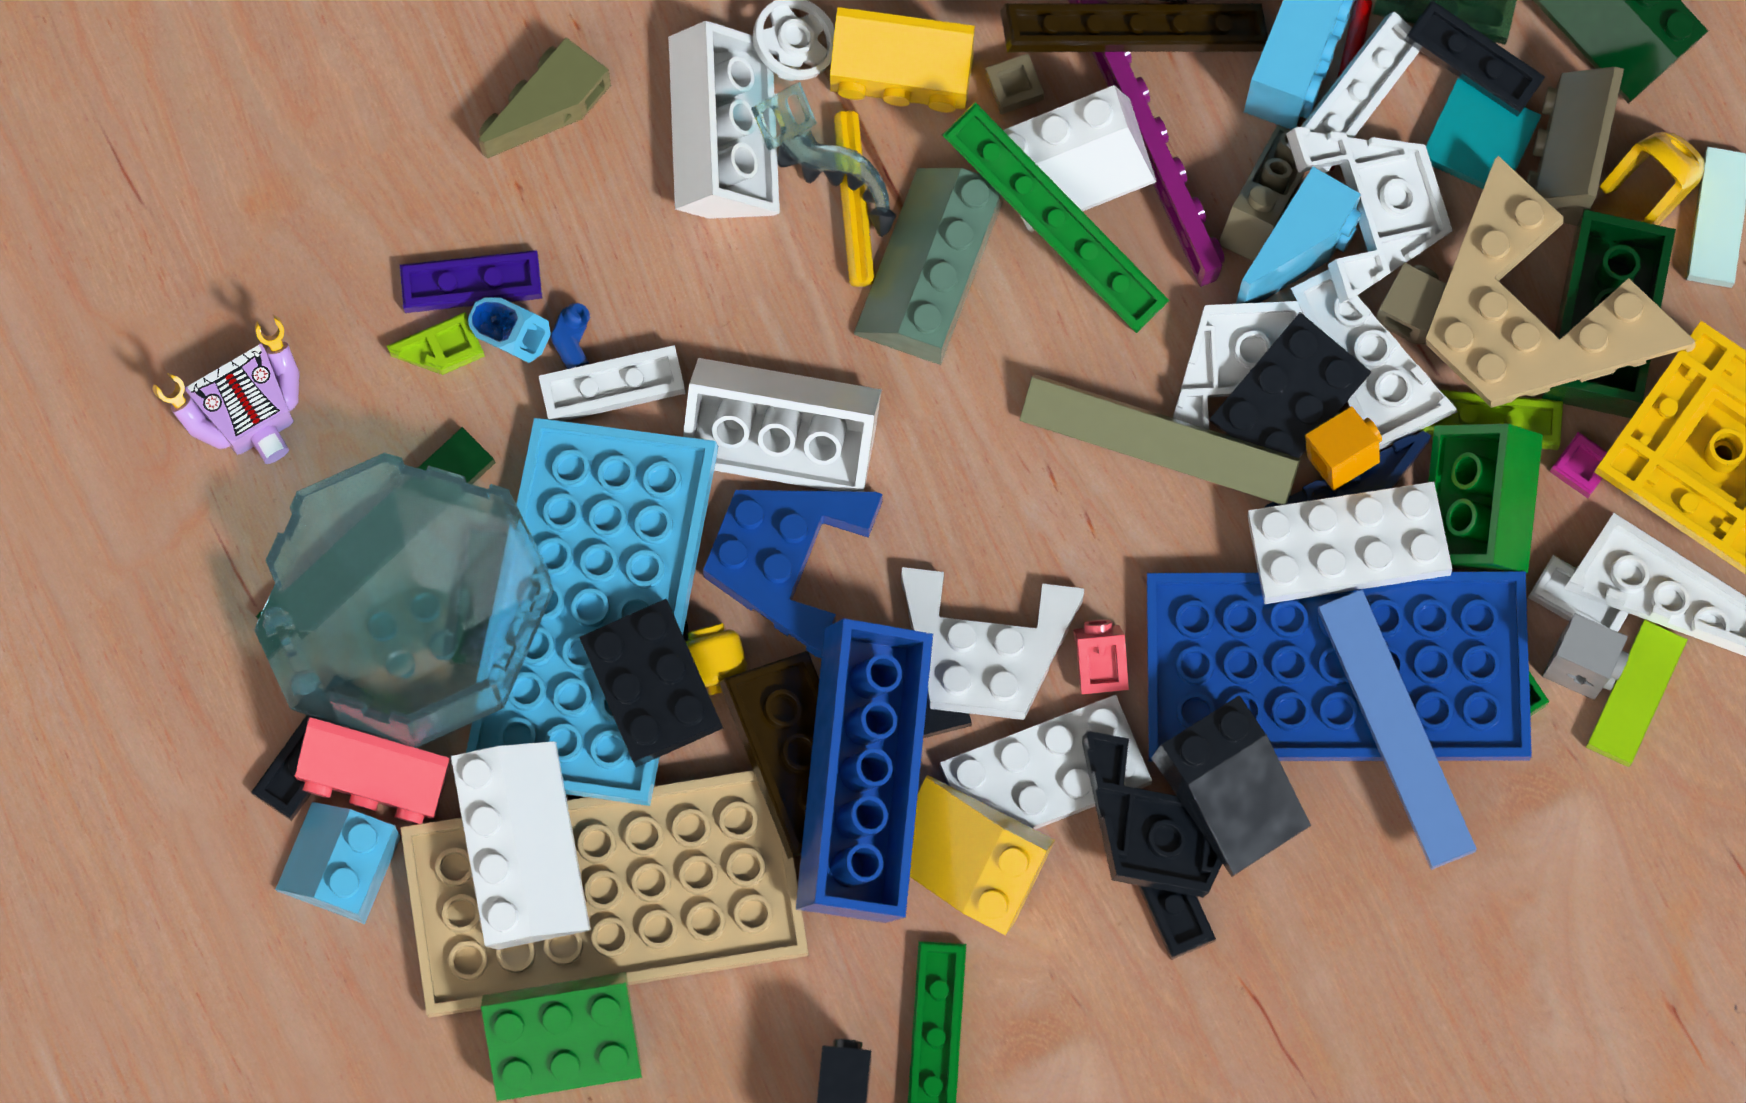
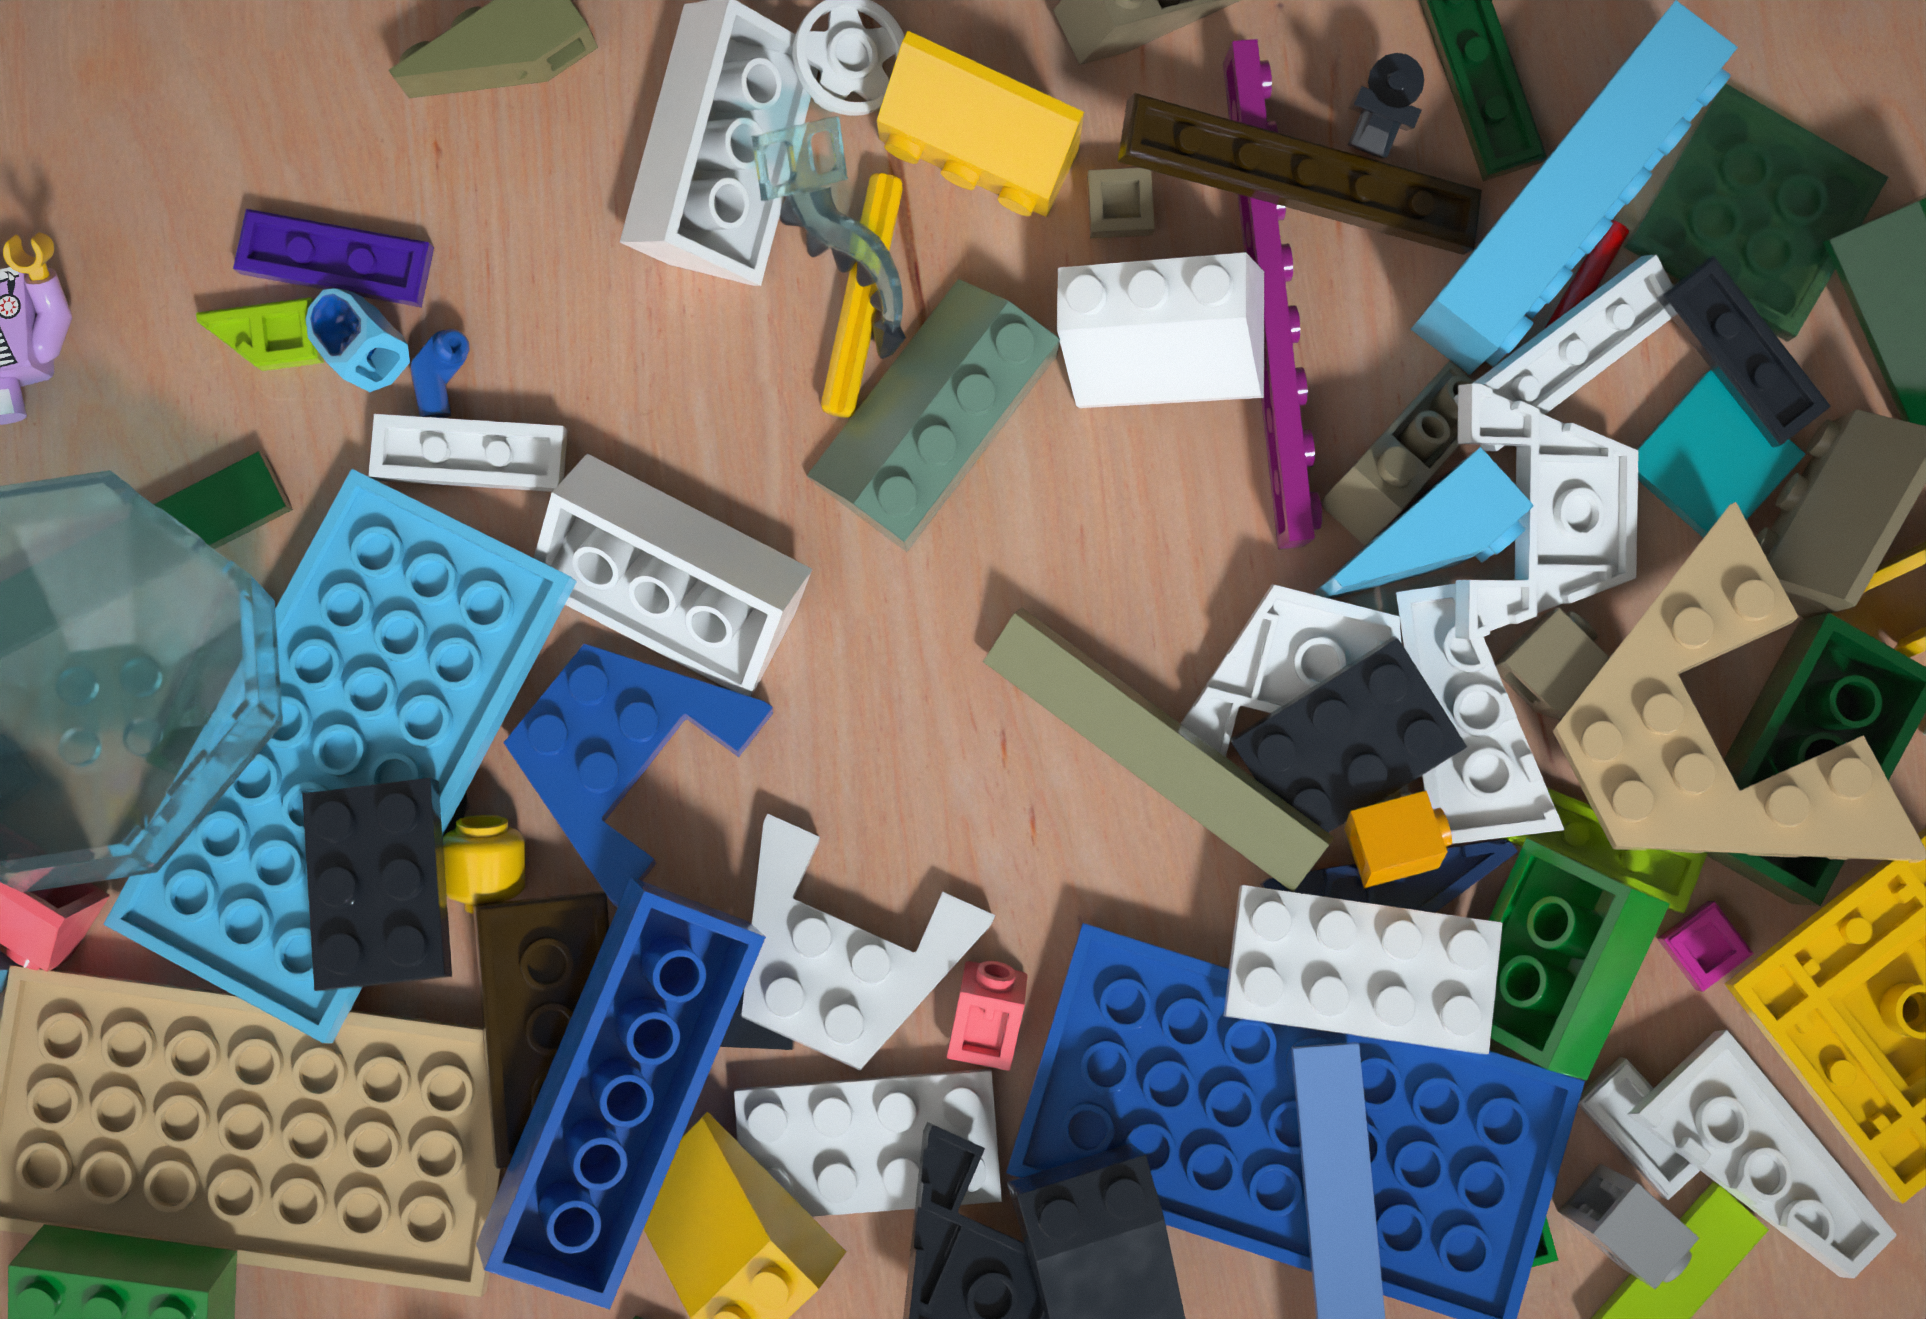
camera: 20 degrees right, 10 degrees up
white slope [451,741,591,950] -> none
green tile [942,102,1170,333] -> none

